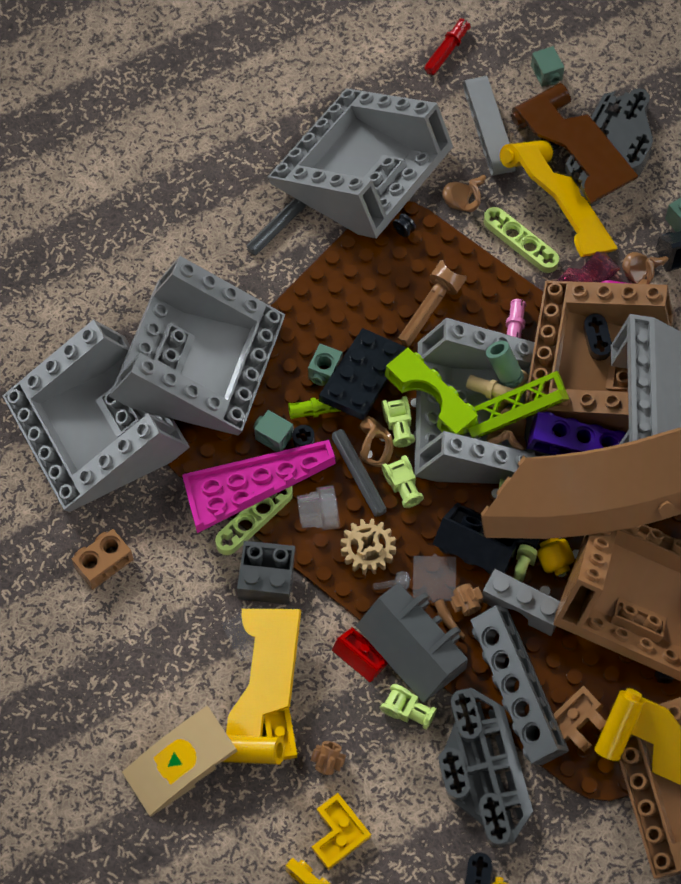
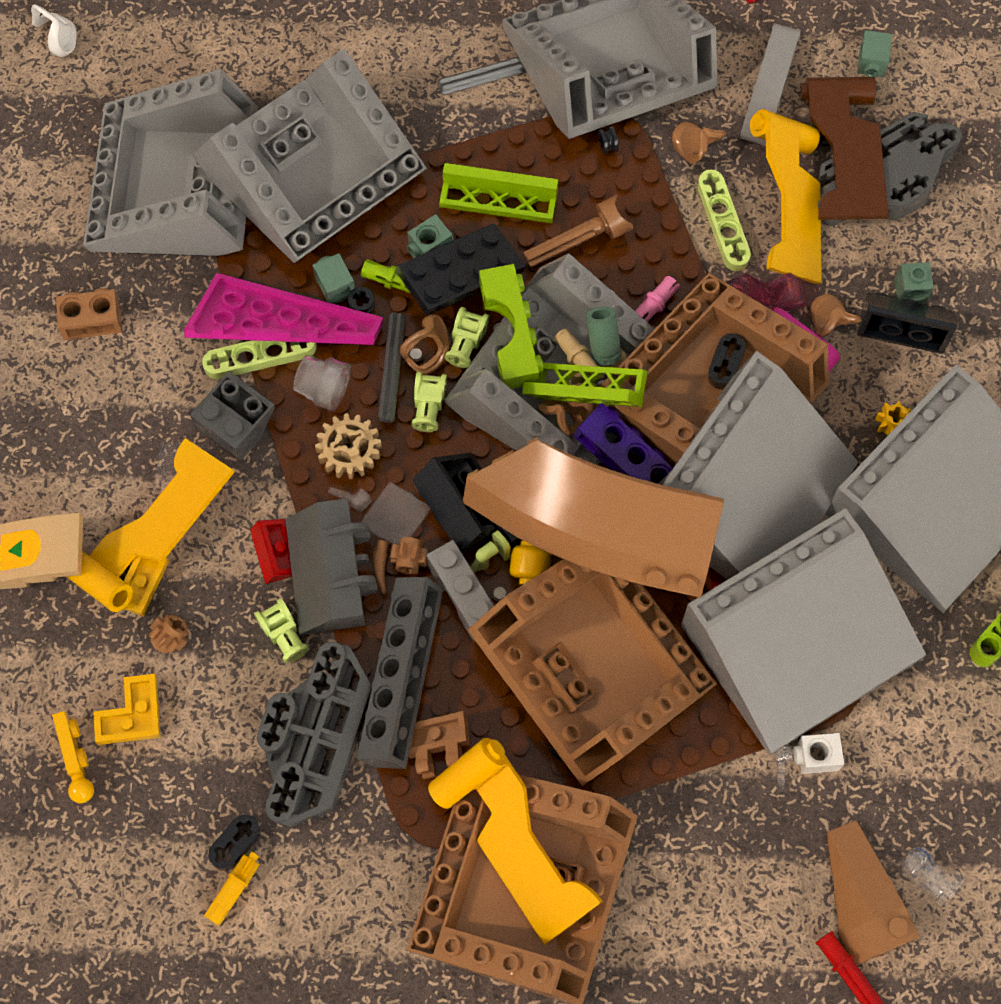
camera: 30 degrees right, 5 degrees up
none -> lime fence [439,163,558,223]

